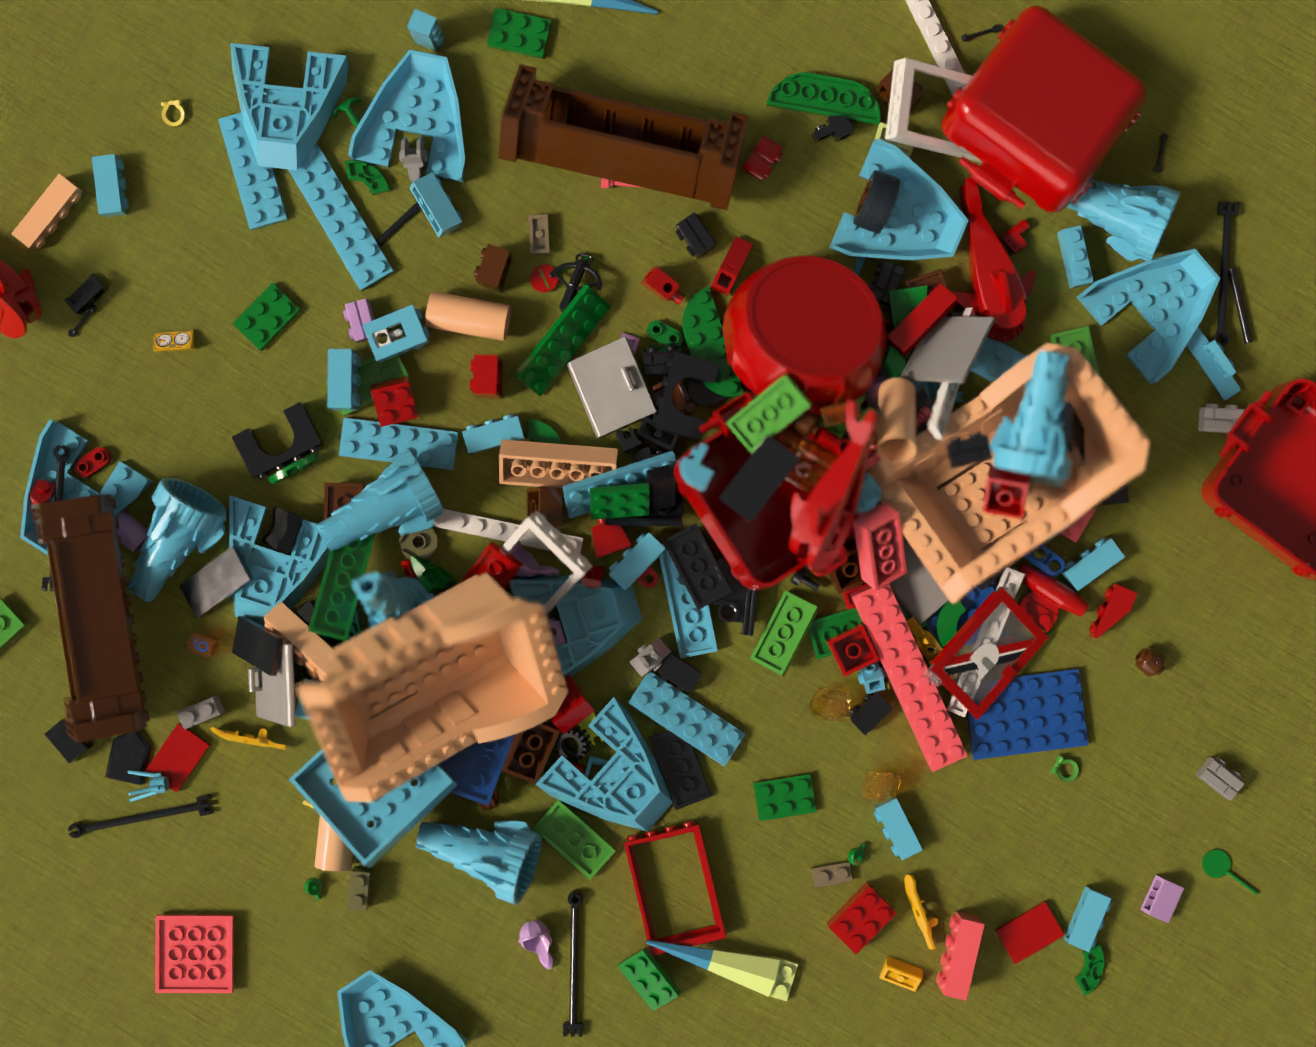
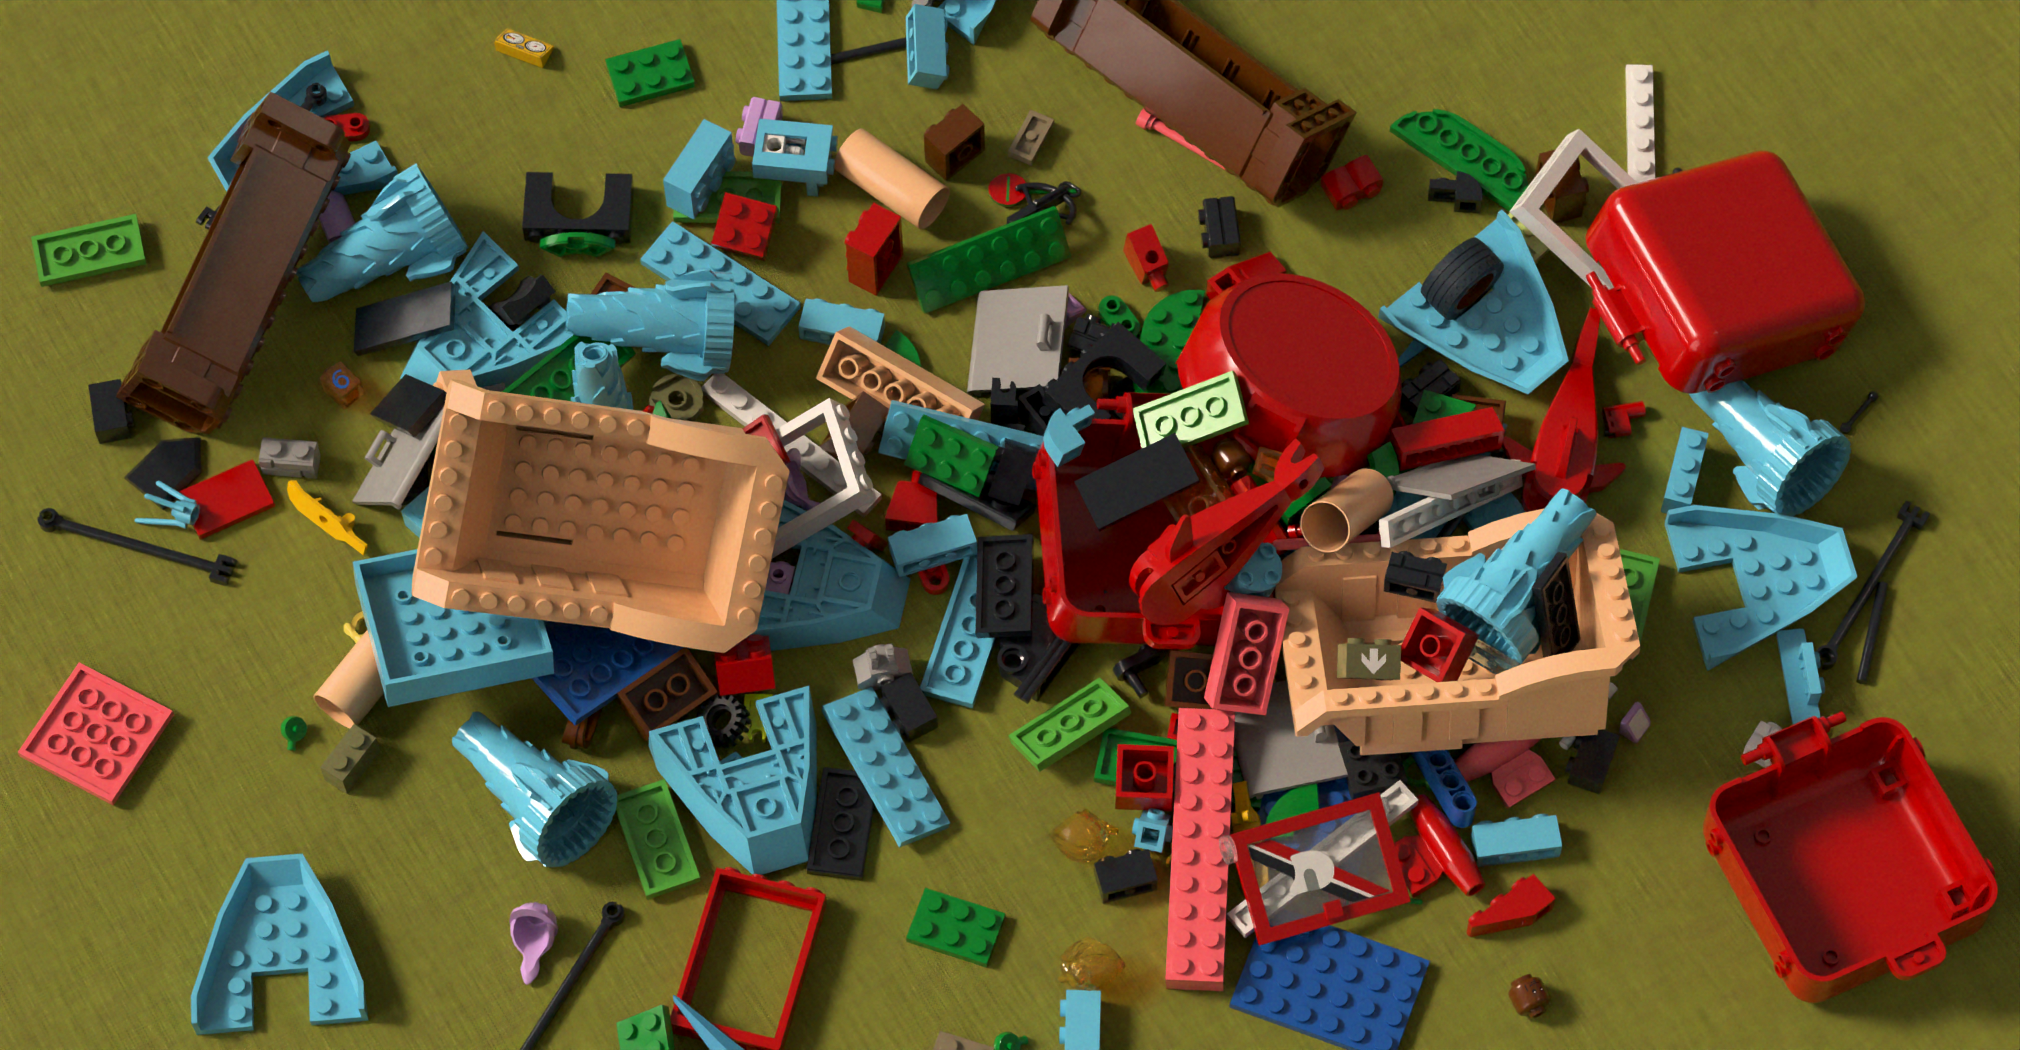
camera: 30 degrees right, 25 degrees down
none -> olive brick [1337,638,1401,680]

